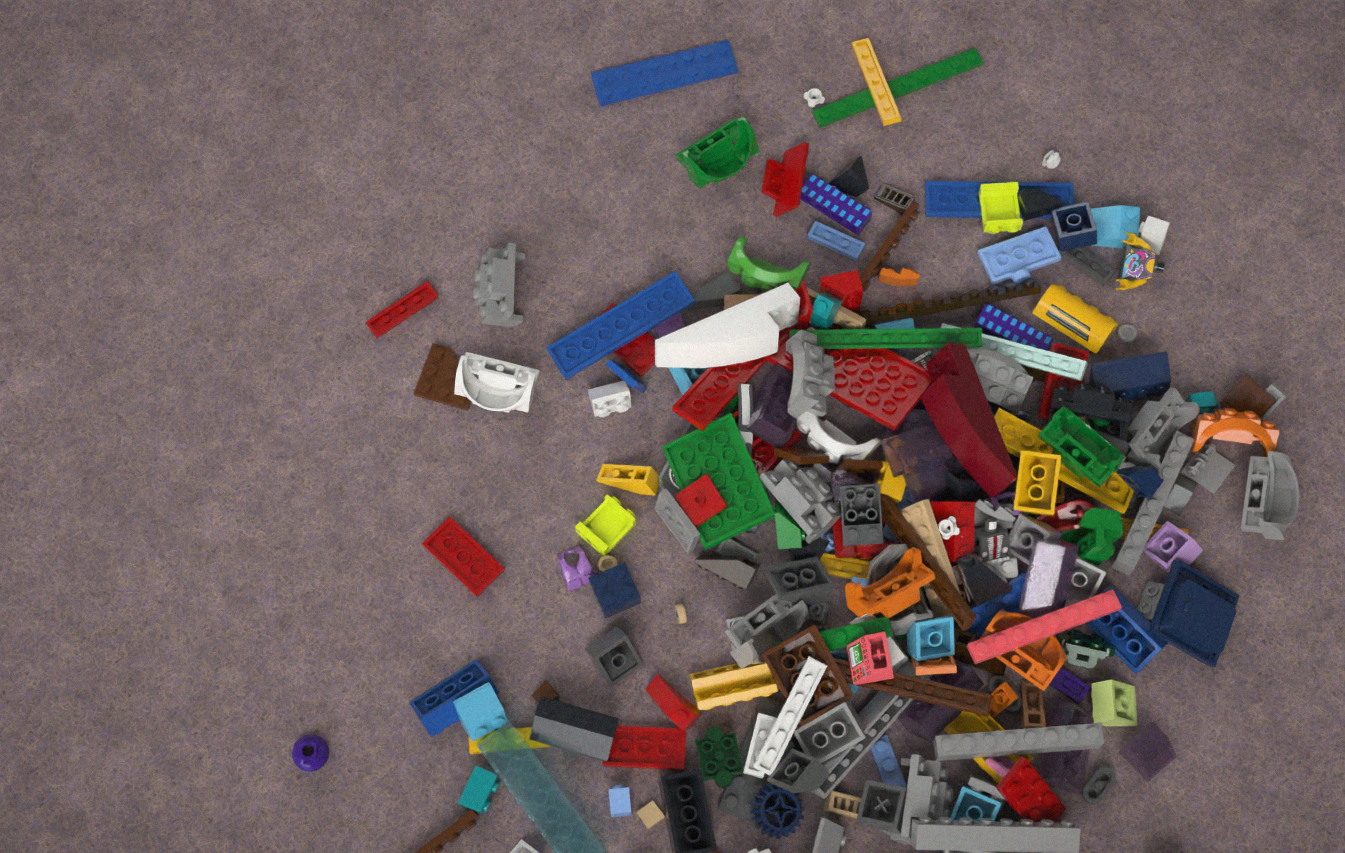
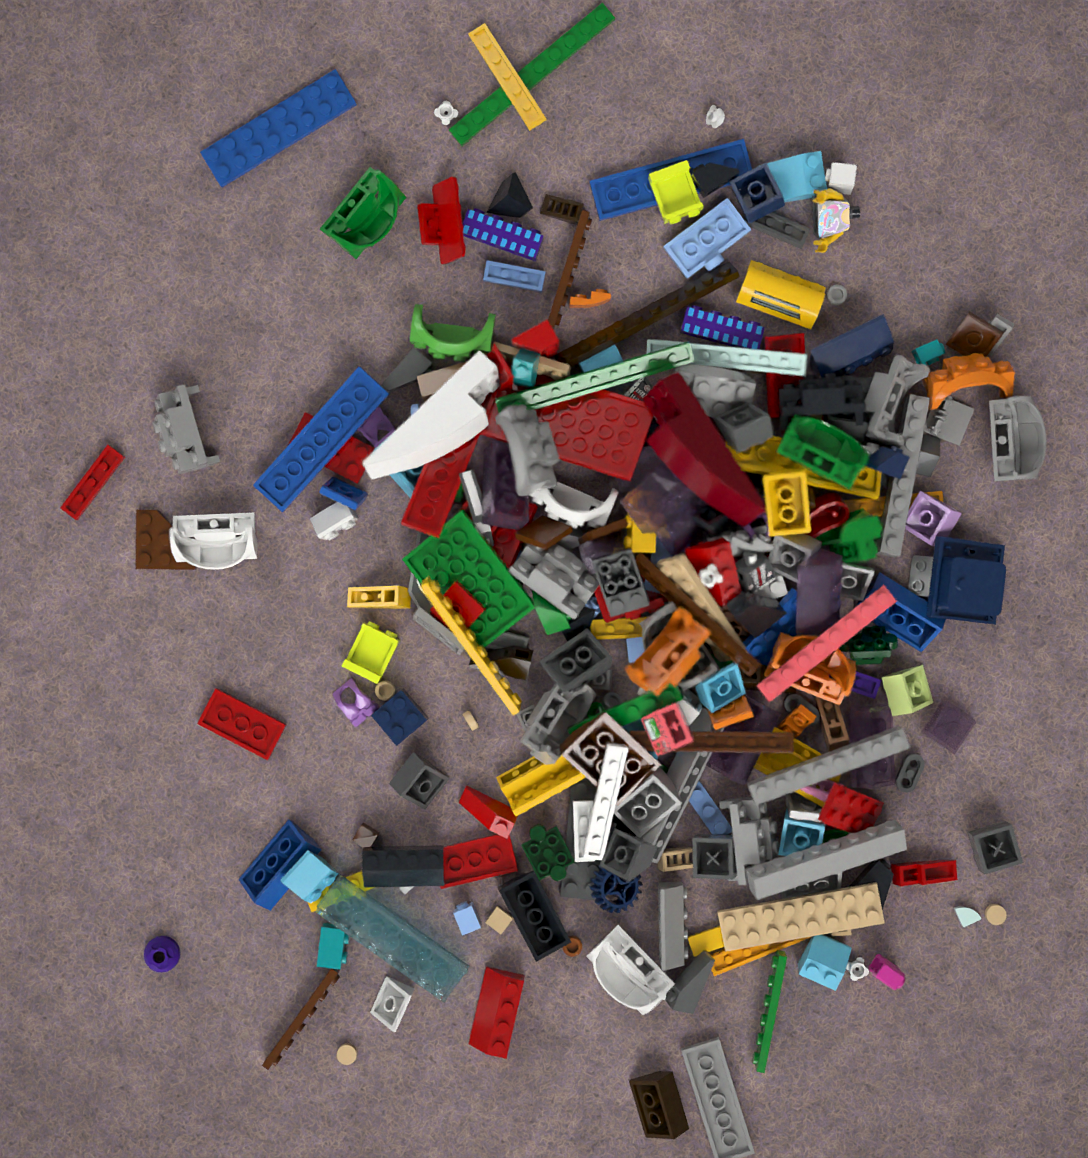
camera: 20 degrees left, 20 degrees up
none -> yellow plate [420,576,522,715]
none -> dark grey slope [714,403,773,452]

